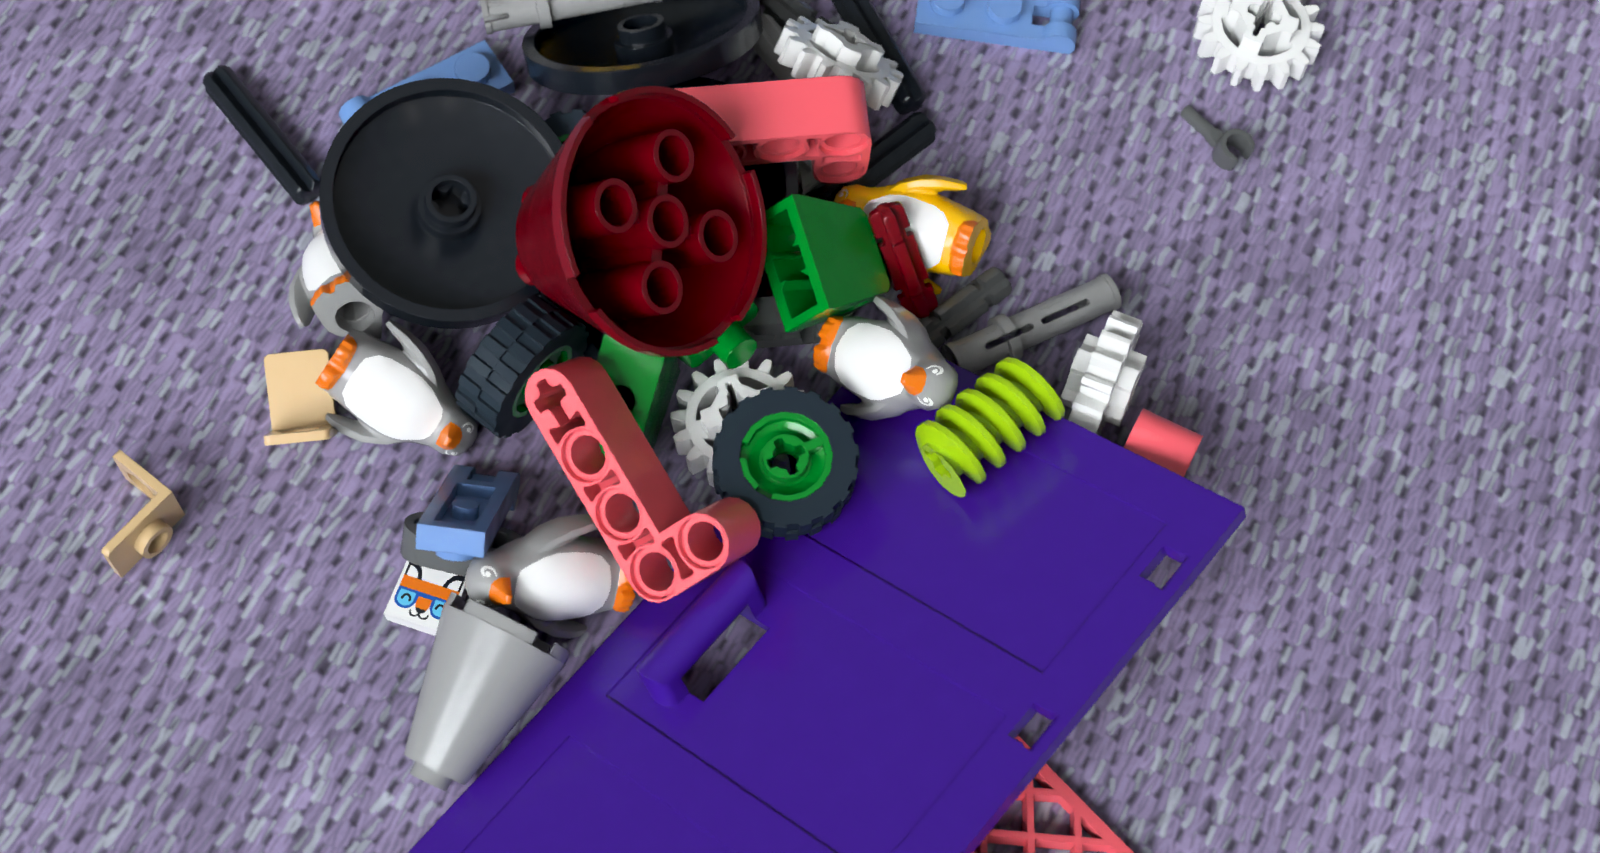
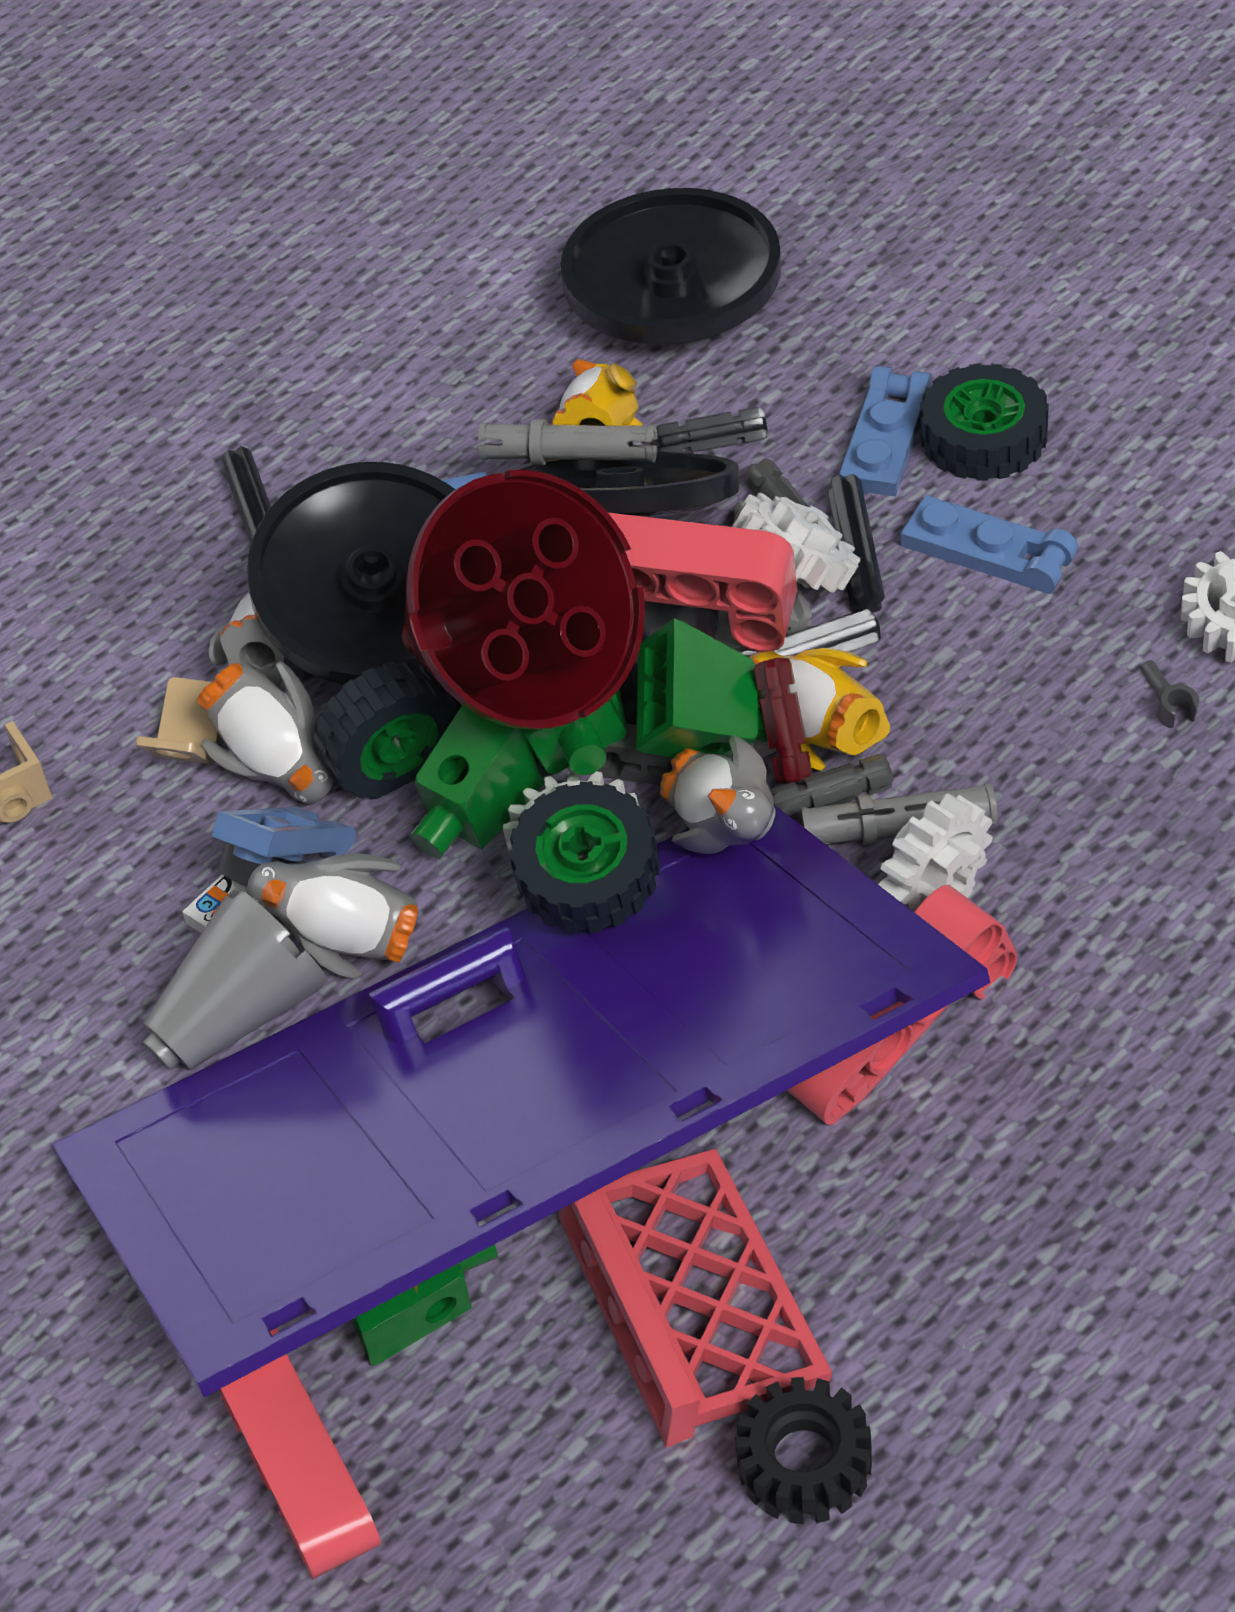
camera: 30 degrees right, 15 degrees down
coral beam [525,356,761,603] -> none
lime piece [915,357,1066,498] -> none

